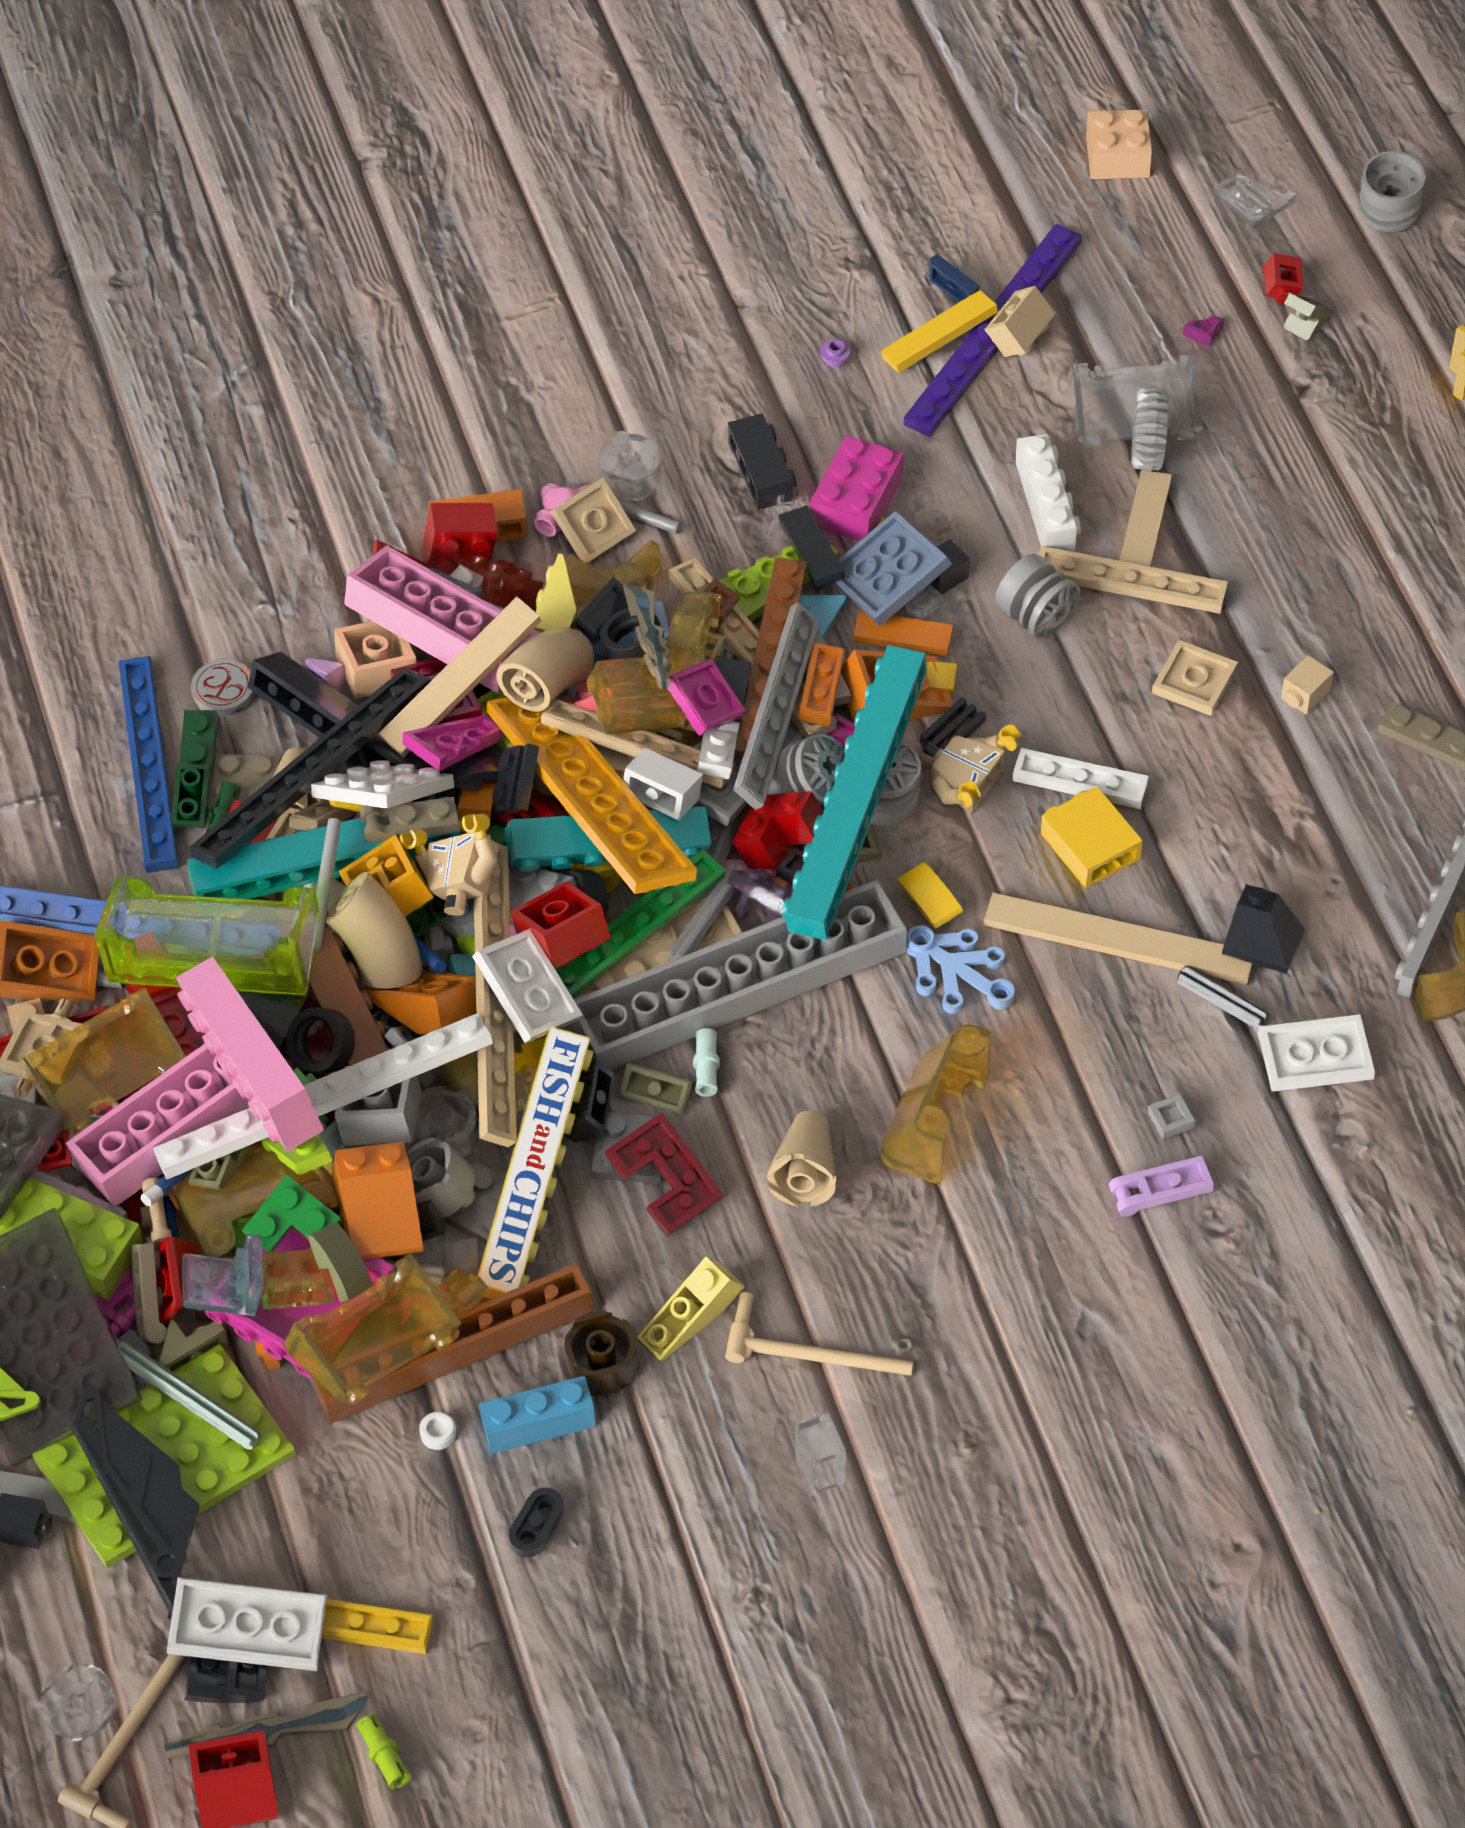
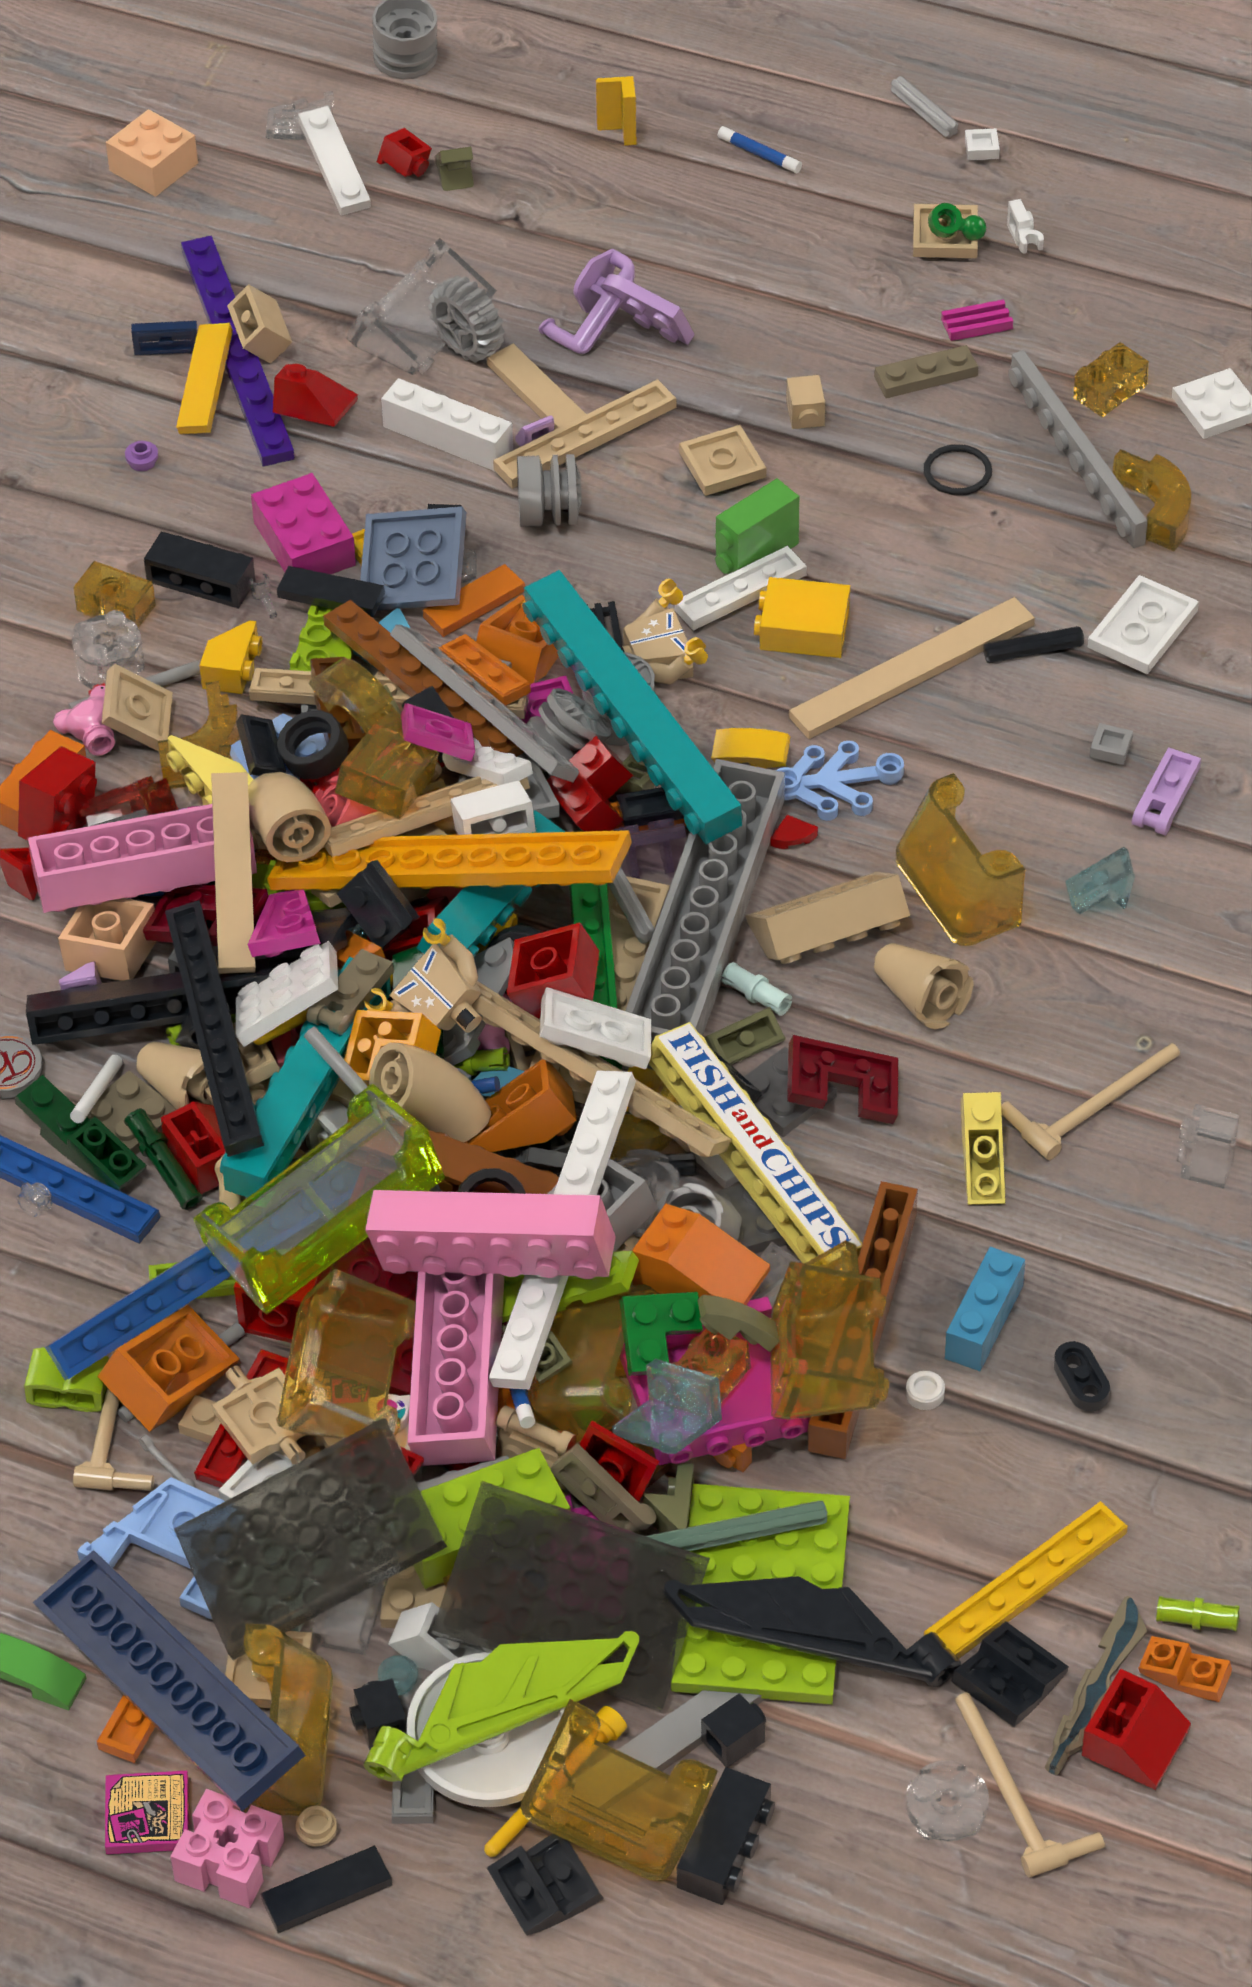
camera: 50 degrees left, 5 degrees down
white tile [167,1577,327,1671] -> none
dark brown brick [564,1311,638,1396] -> none
dark tan sword [623,583,672,689] -> none
magenta tile [1183,316,1224,346] -> none
black slope [1222,884,1305,974] -> none
none -> white bar [70,1055,123,1123]
none -> clear yellow brick [73,561,156,632]
none -> yellow slope [199,620,263,694]
none -> red slope [273,364,358,427]
none -> white plate [298,106,371,216]
none -> lavender slope [515,415,554,447]
none -> lavender plate [539,249,695,354]
none -> bright green brick [715,478,800,574]
none -> tan slope [745,872,910,964]
none -> red tile [770,815,818,849]
none -> black piece [924,444,992,495]
none -> clear light blue slope [1065,847,1135,914]
none -> orange slope [1138,1636,1232,1702]

